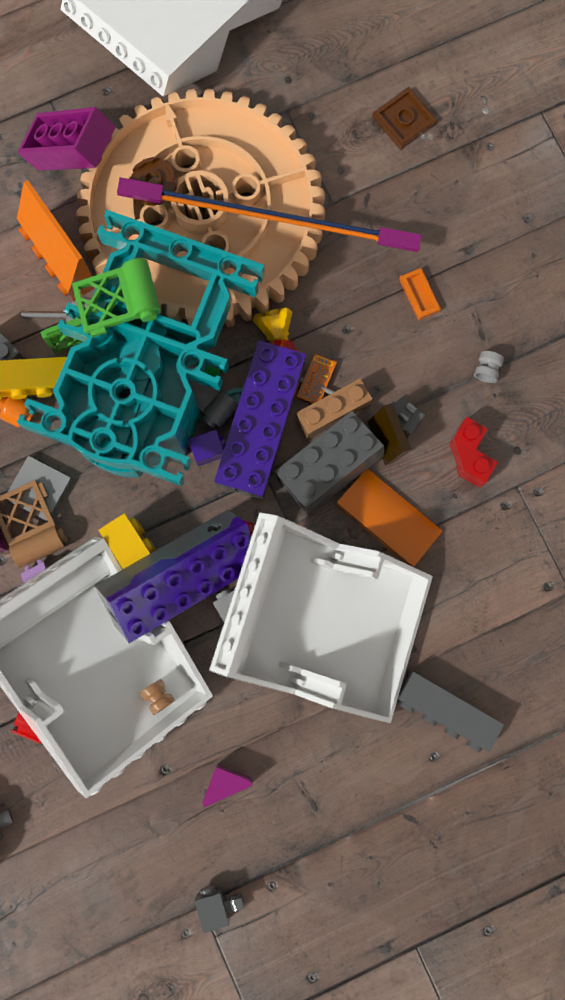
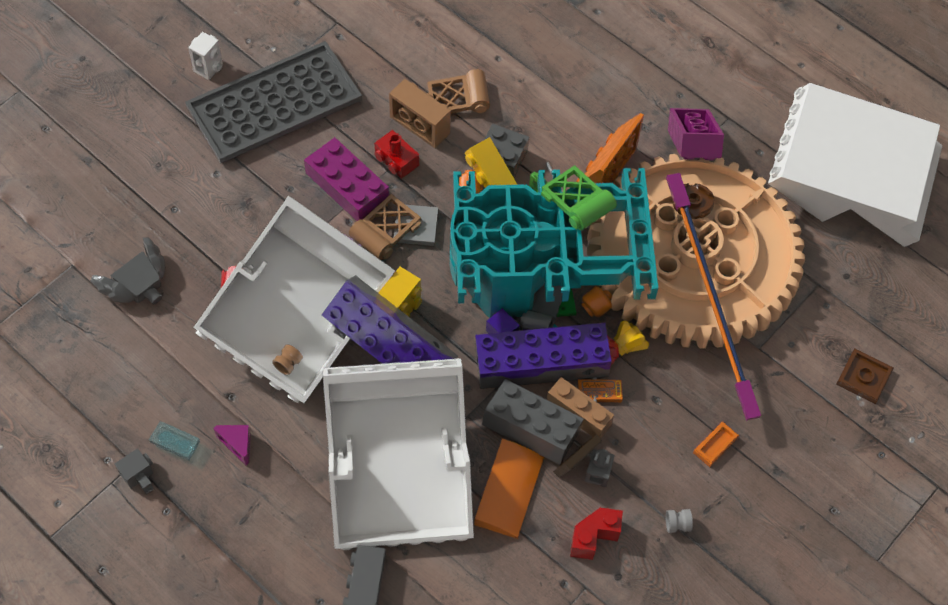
camera: 65 degrees right, 20 degrees down
none -> clear light blue plate [149,421,200,460]
none -> orange head [581,286,612,317]

